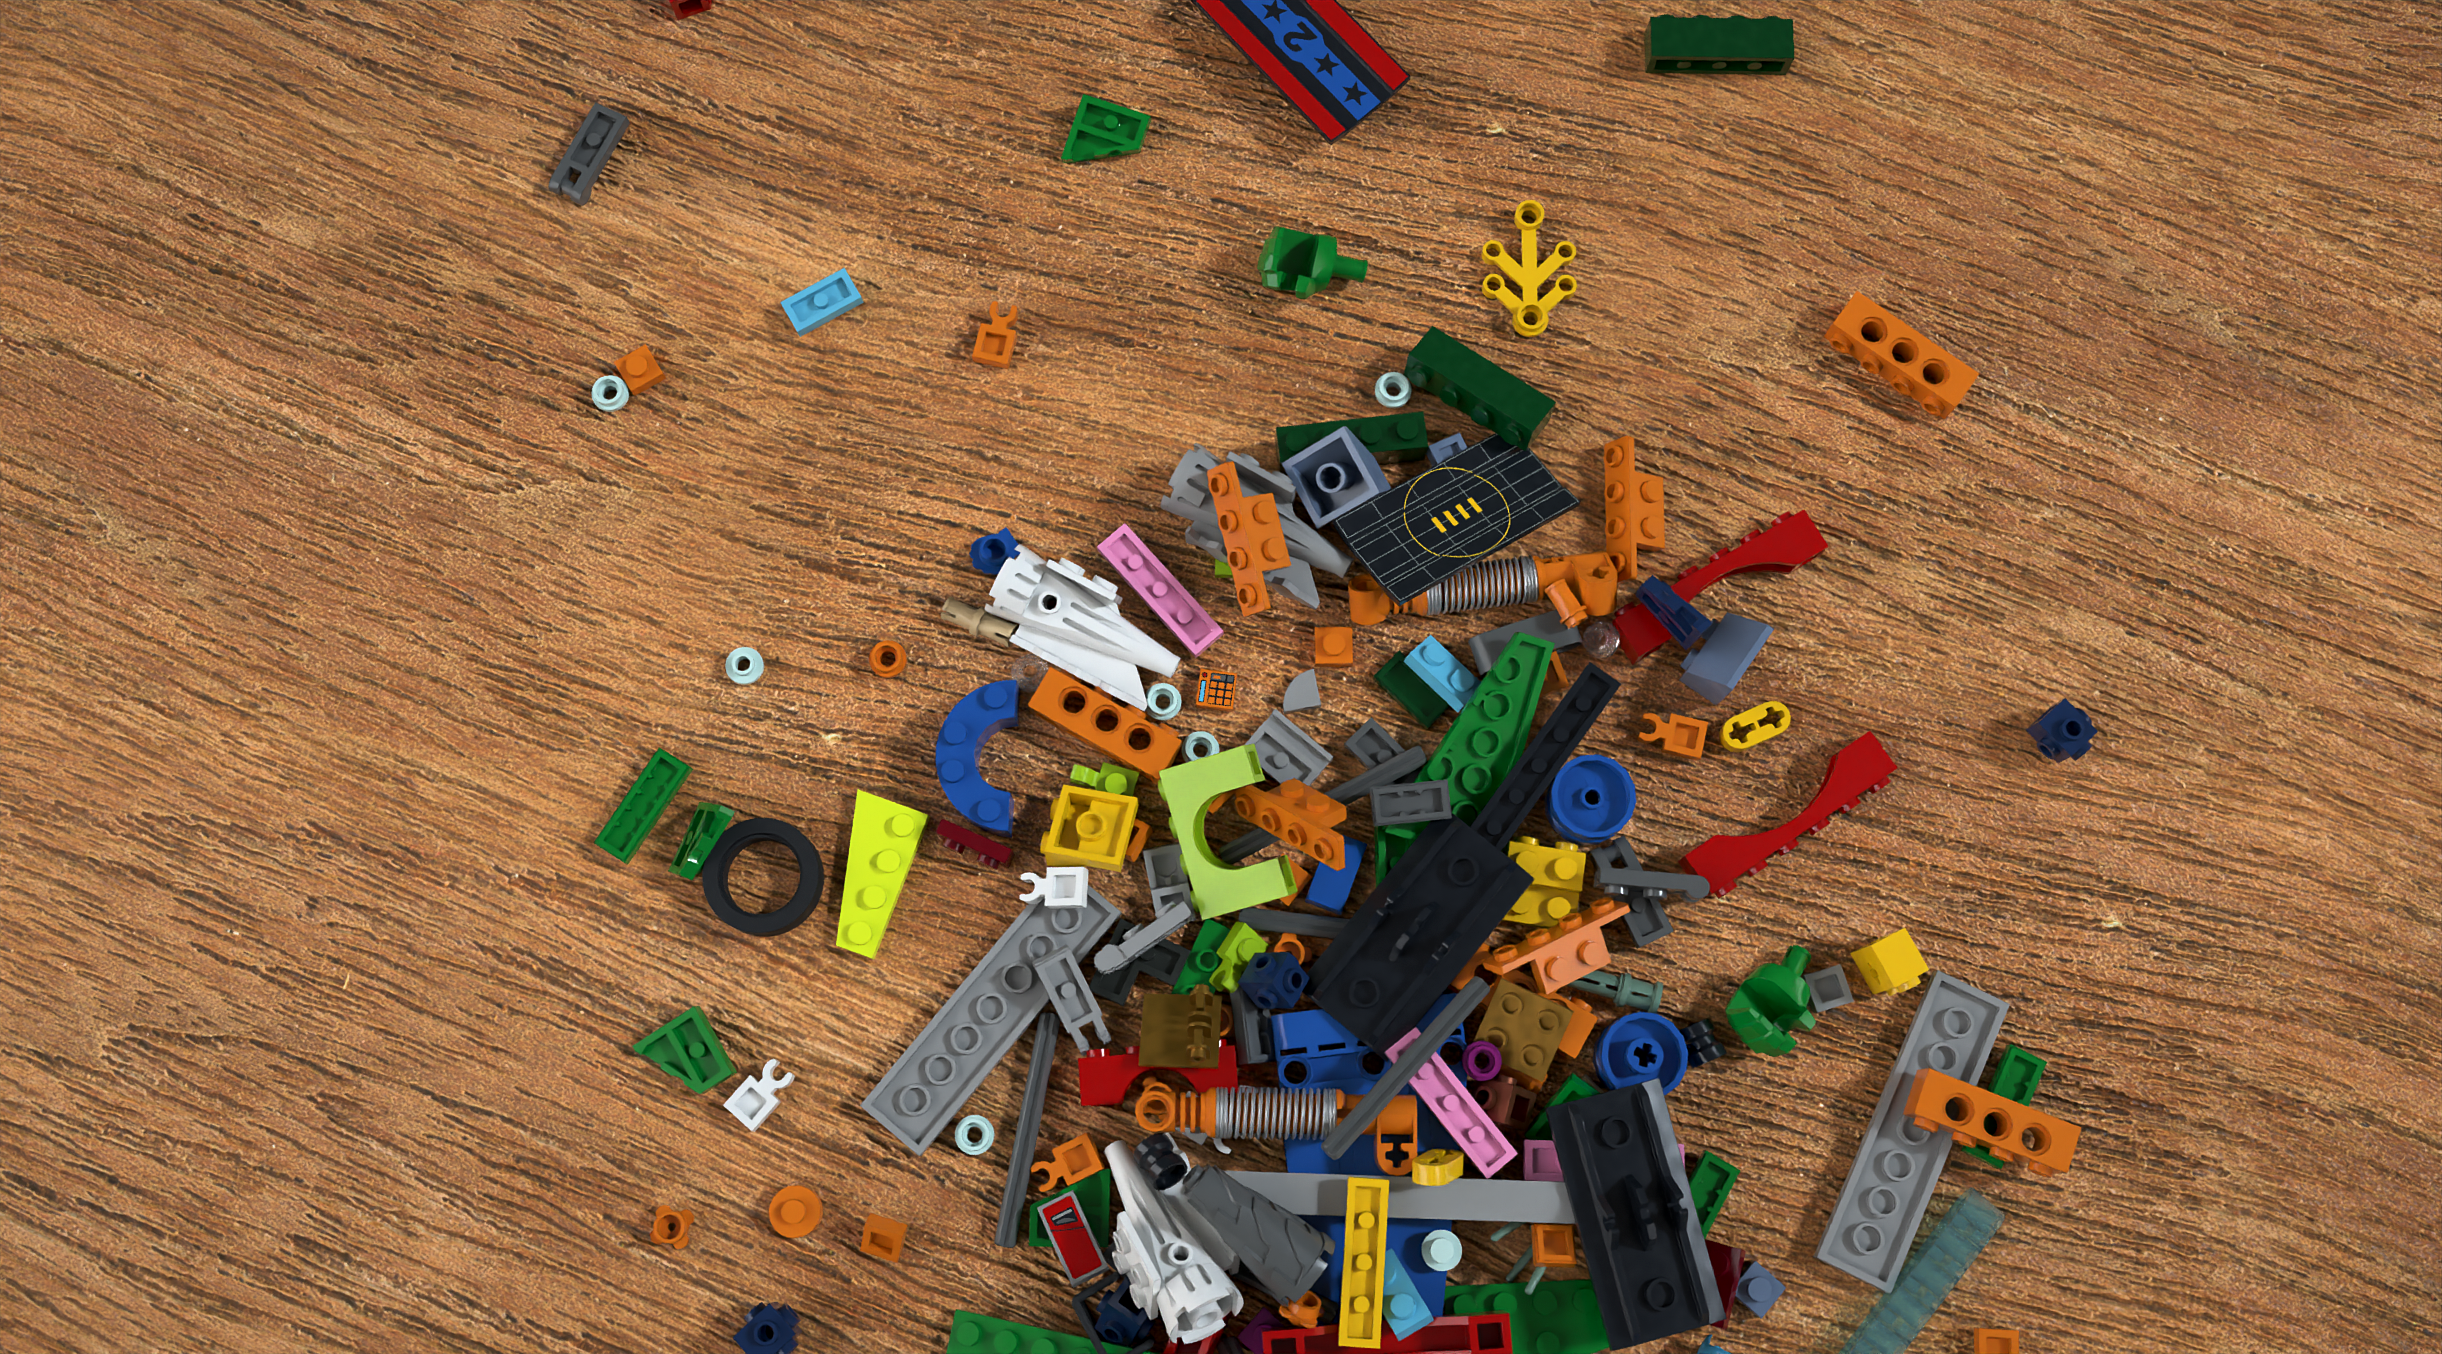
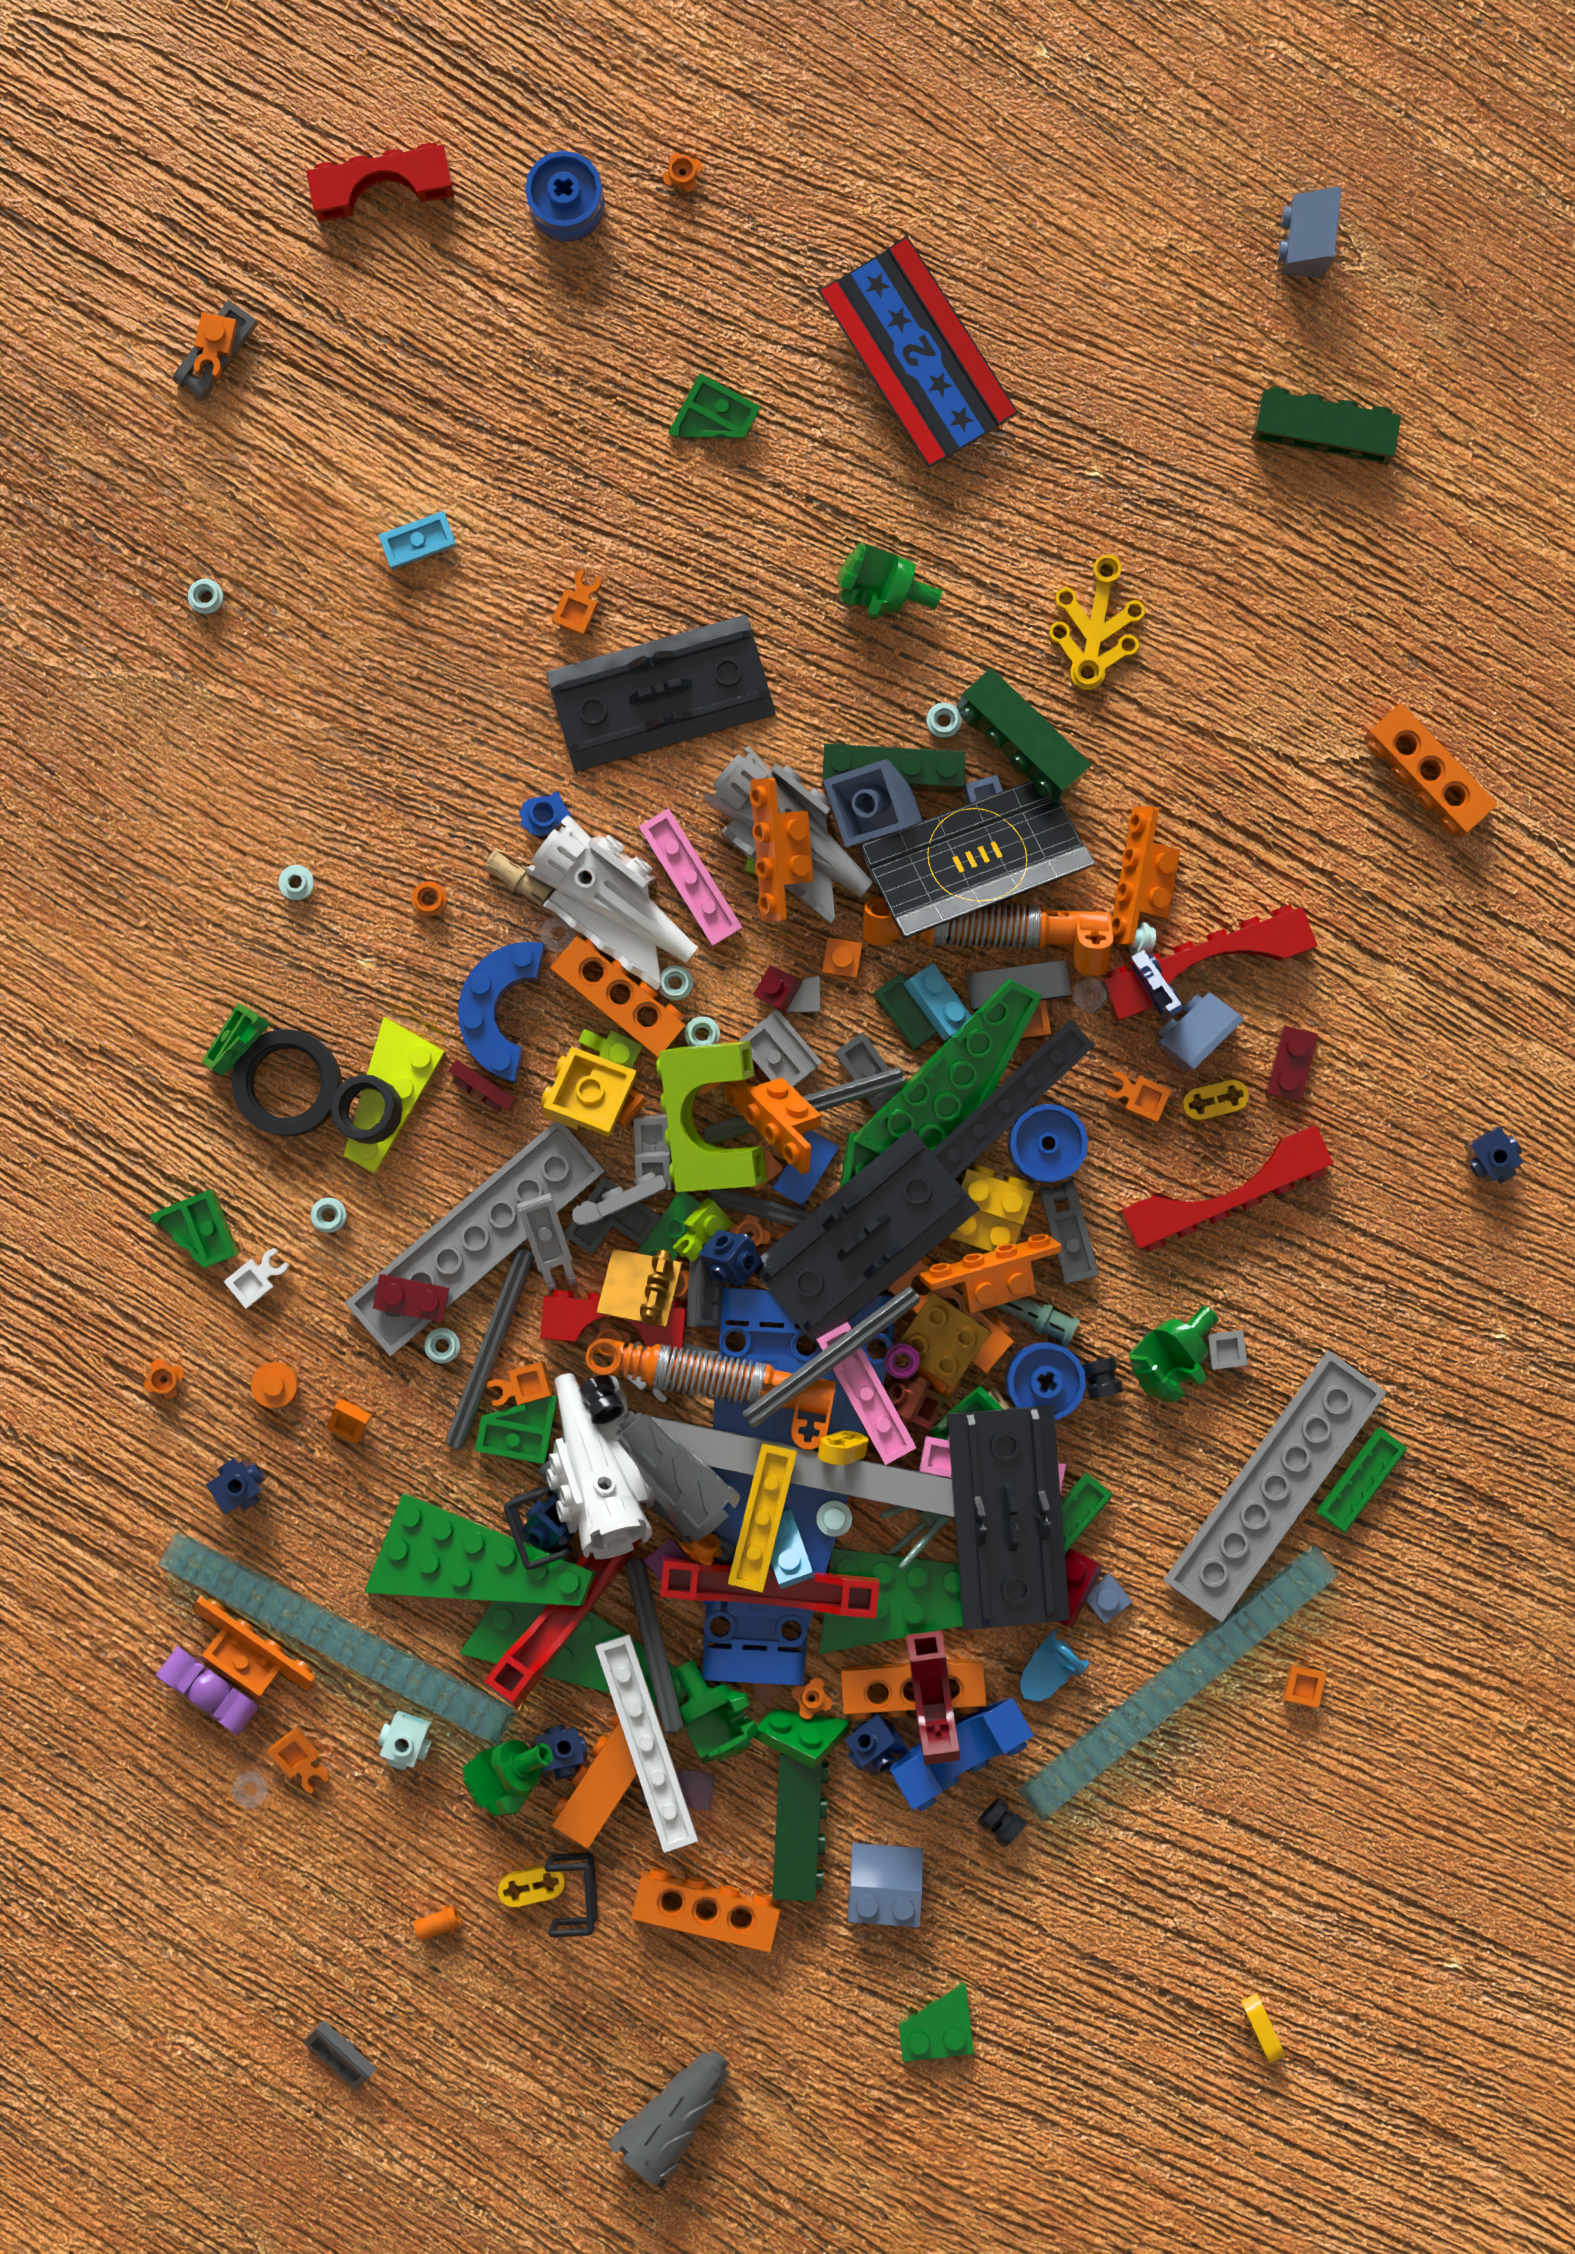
camera: 10 degrees right, 10 degrees up
green plate [594,747,693,865] -> none
orange plate [614,344,666,396] -> none
white plate [1019,867,1089,909] -> none
slope [1037,1190,1110,1288] -> none
orange tile [1195,668,1238,712] -> none
dark grey plate [1369,779,1452,827] -> none
orange tile [1531,1223,1577,1268] -> none
orange pin [1544,578,1588,629] -> none
dark grey plate [1594,867,1710,903] -> none
yellow brick [1850,928,1929,996] -> none
orange brick [1903,1068,2081,1178] -> none
none -> orange plate [194,312,238,379]
none -> light aqua plate [311,1198,347,1233]
none -> black tyre [330,1074,403,1144]
none -> dark red plate [372,1274,450,1322]
none -> black hinge [546,614,776,773]
none -> dark red plate [753,965,803,1013]
none -> light aqua plate [1127,921,1156,956]
none -> dark red plate [1265,1025,1319,1103]

